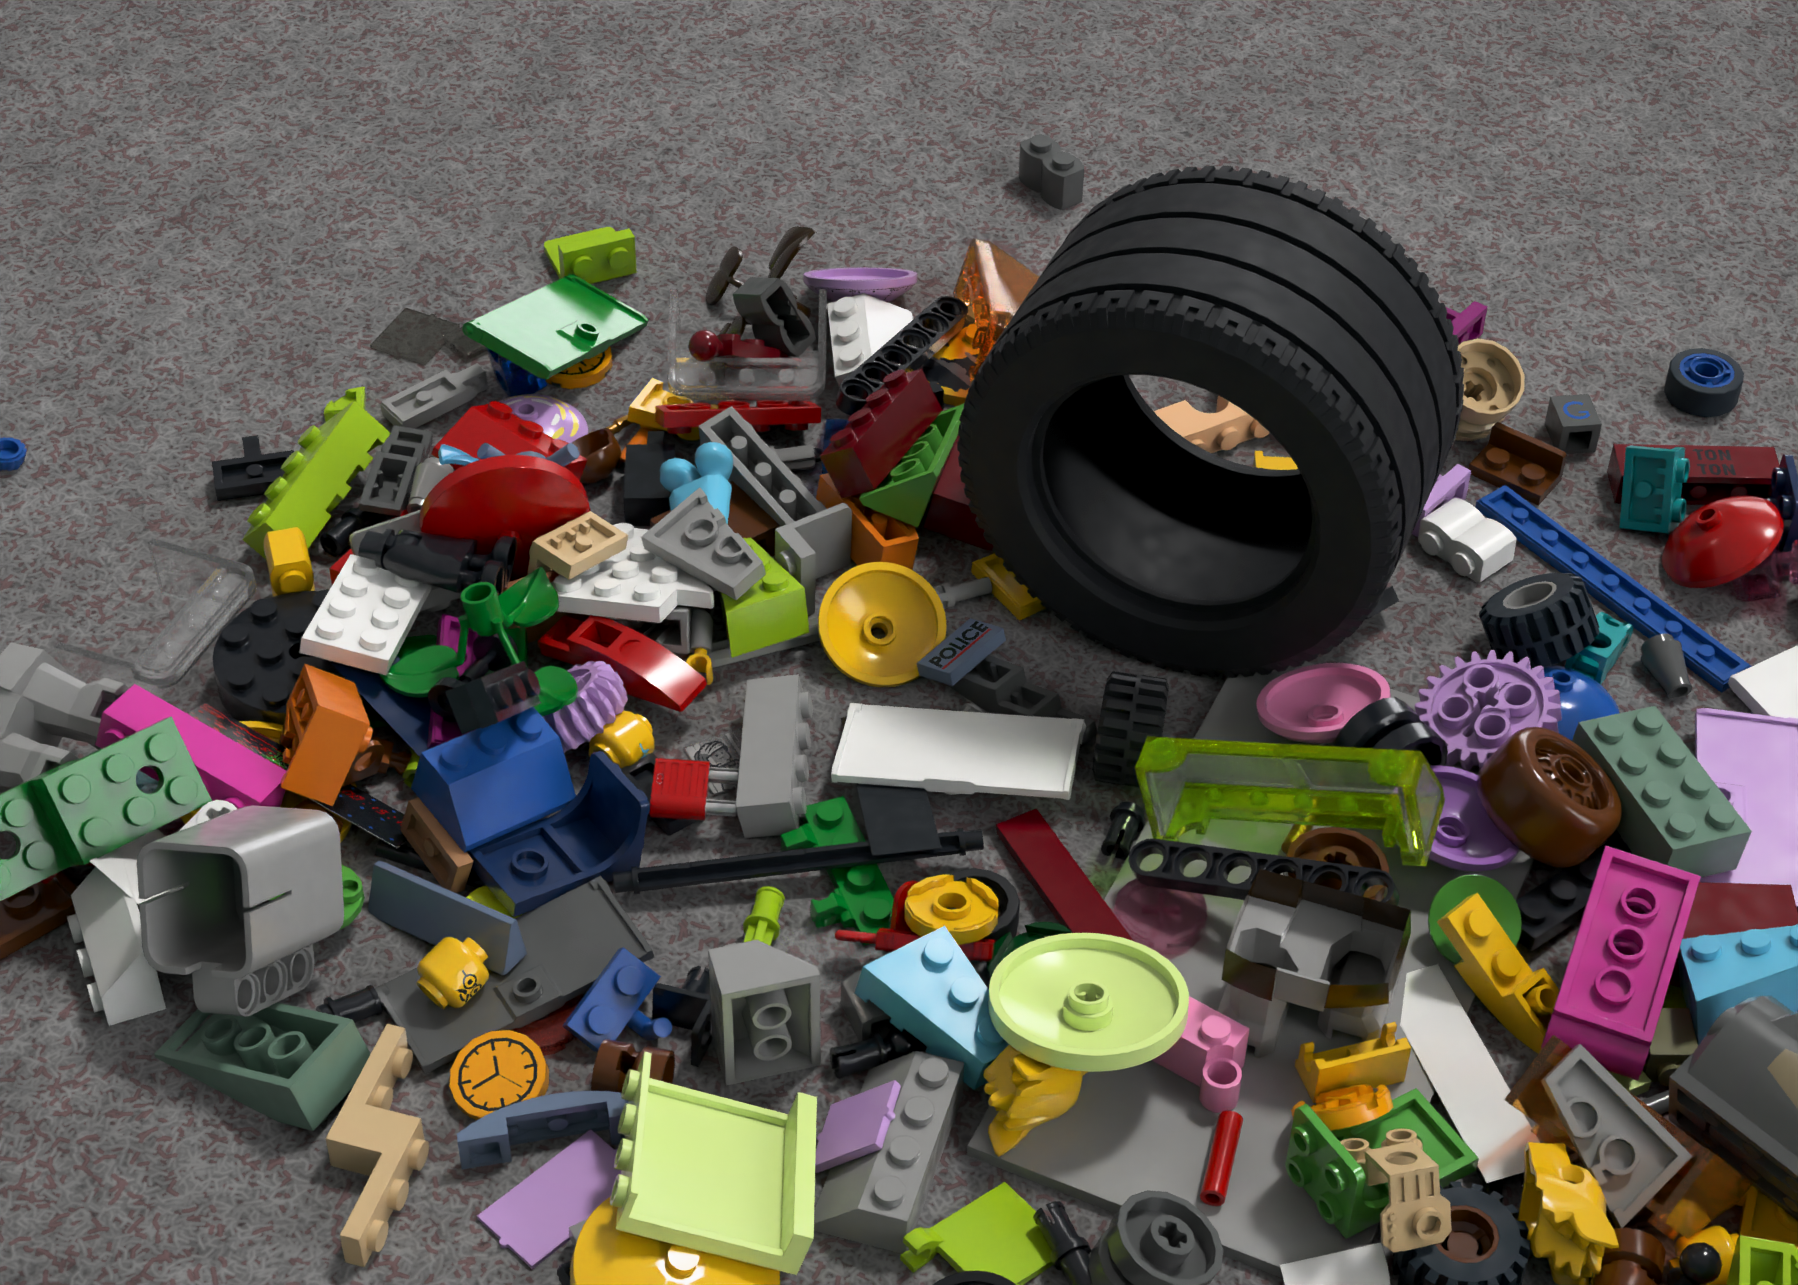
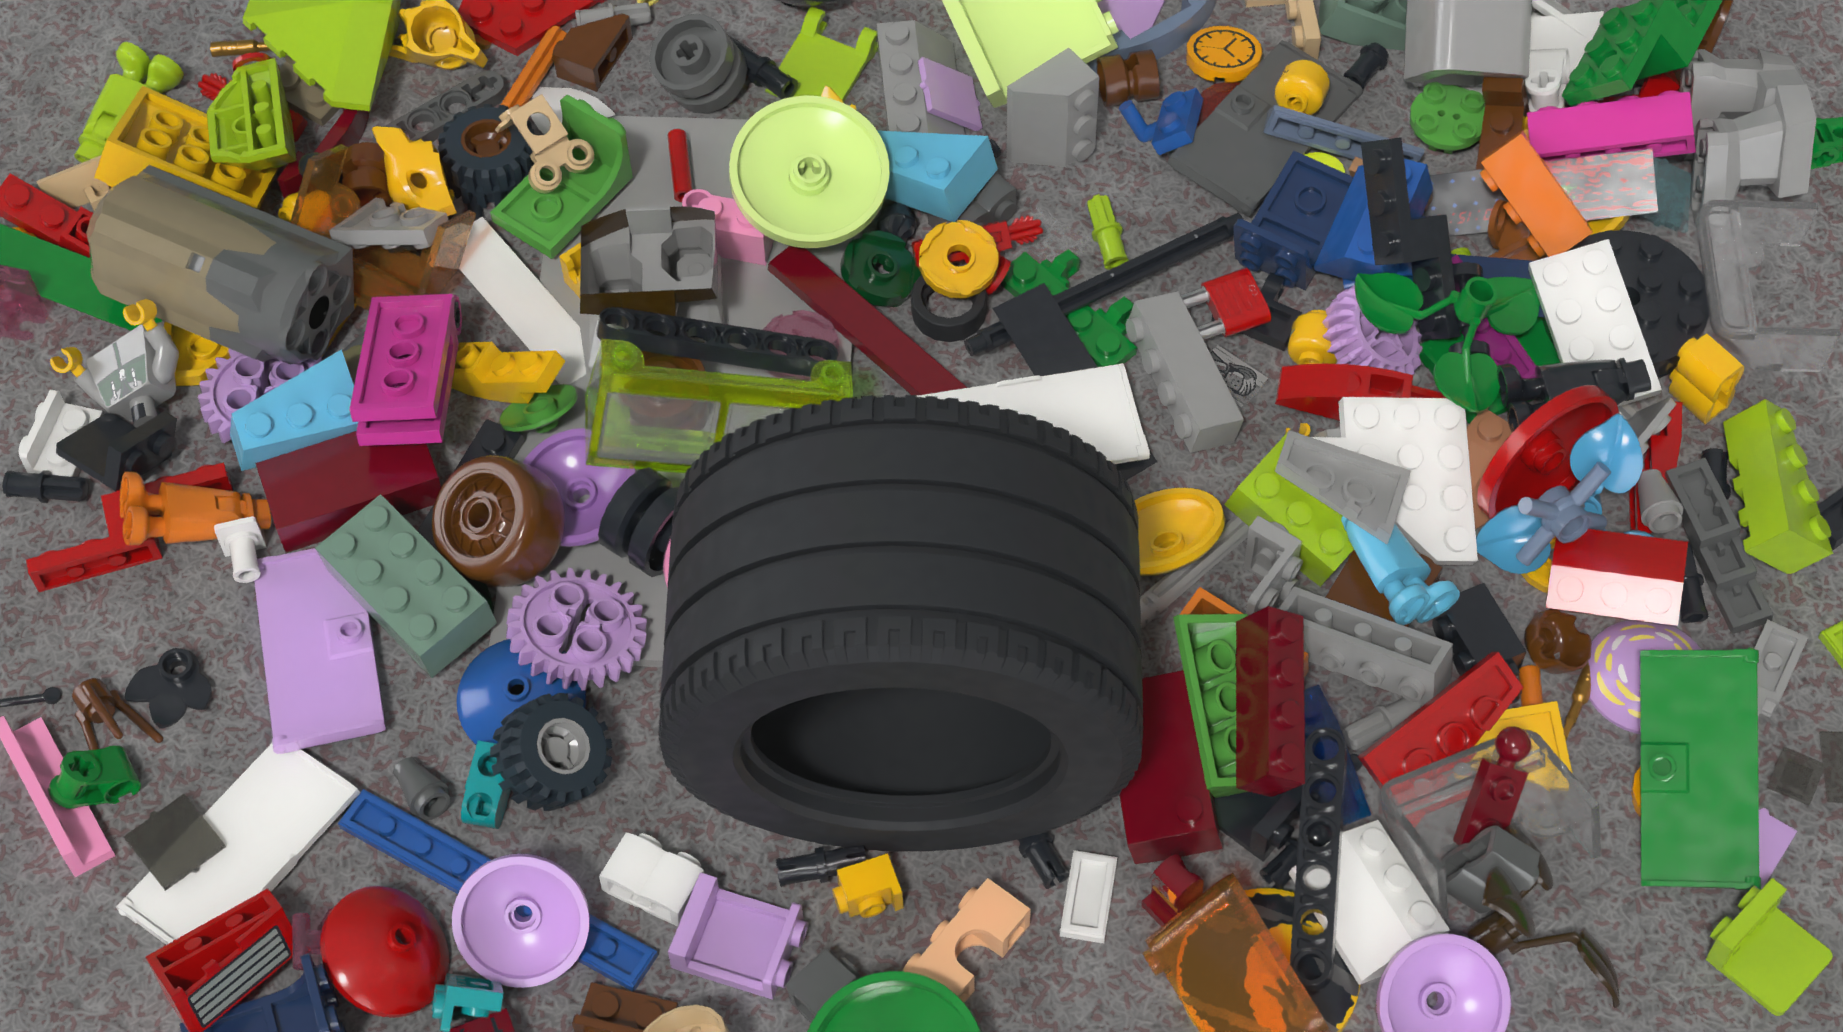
camera: 160 degrees right, 15 degrees up
tan bracket [528,511,628,580] -> none
black bracket [652,966,712,1067] -> none
light orange tile [1291,1084,1393,1131] -> none
none -> lavender dish [452,854,590,988]

